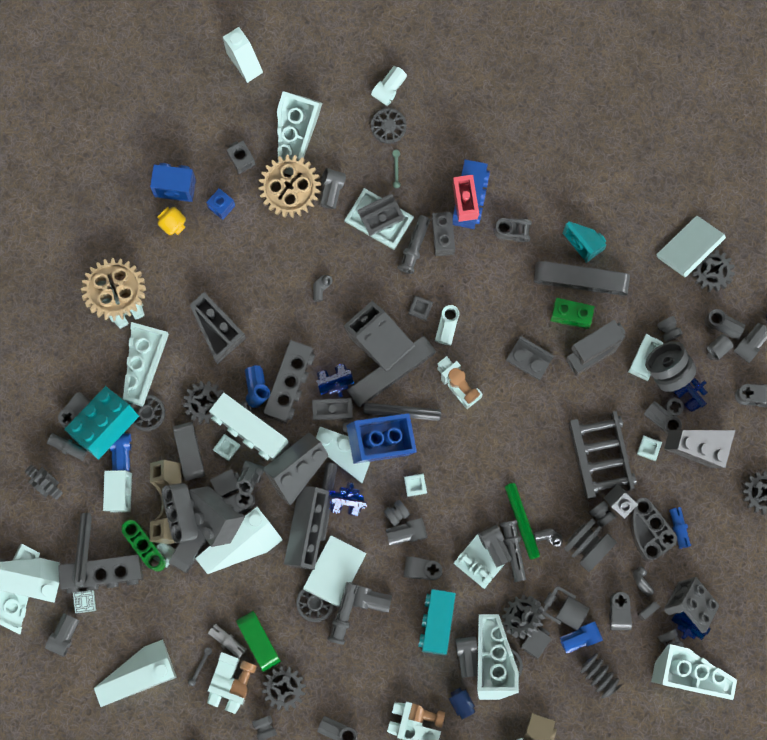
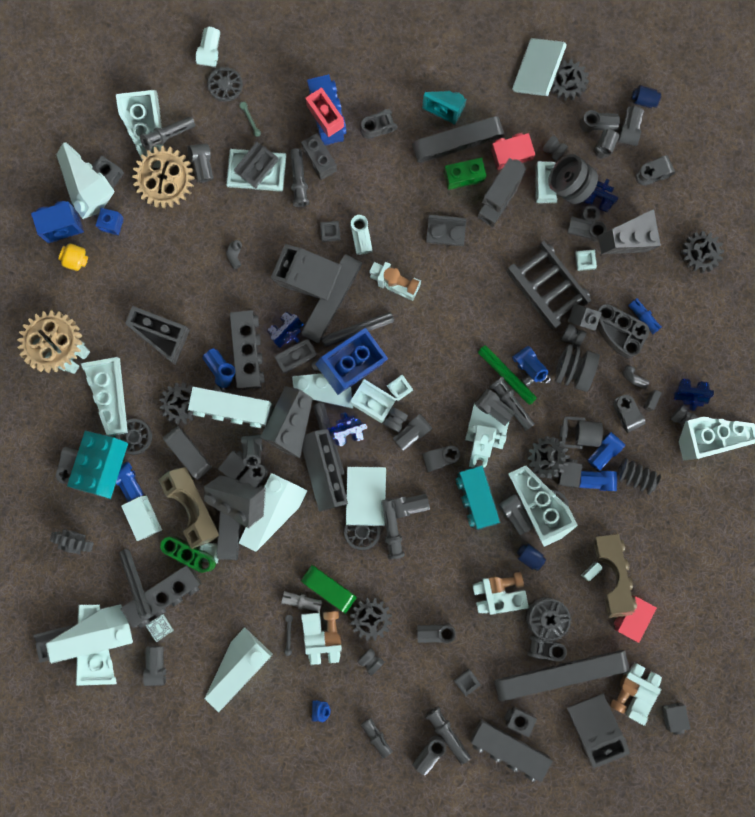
camera: 25 degrees left, 5 degrees up
dark grey pin [47,433,88,461] -> none
dark grey beam [162,483,198,543] -> none
light aqua tile [213,434,241,461] -> none
light aqua slope [223,27,263,83] -> none
dark grey bracket [664,577,719,633] -> none
none -> light aqua wedge [56,142,115,219]
none -> dark grey pin [140,116,195,150]
none -> light aqua plate [349,379,396,423]
none -> light aqua hinge [469,425,496,468]
none -> coral brick [491,133,535,170]
none -> blue piece [512,346,548,382]
none -> blue piece [579,471,617,491]

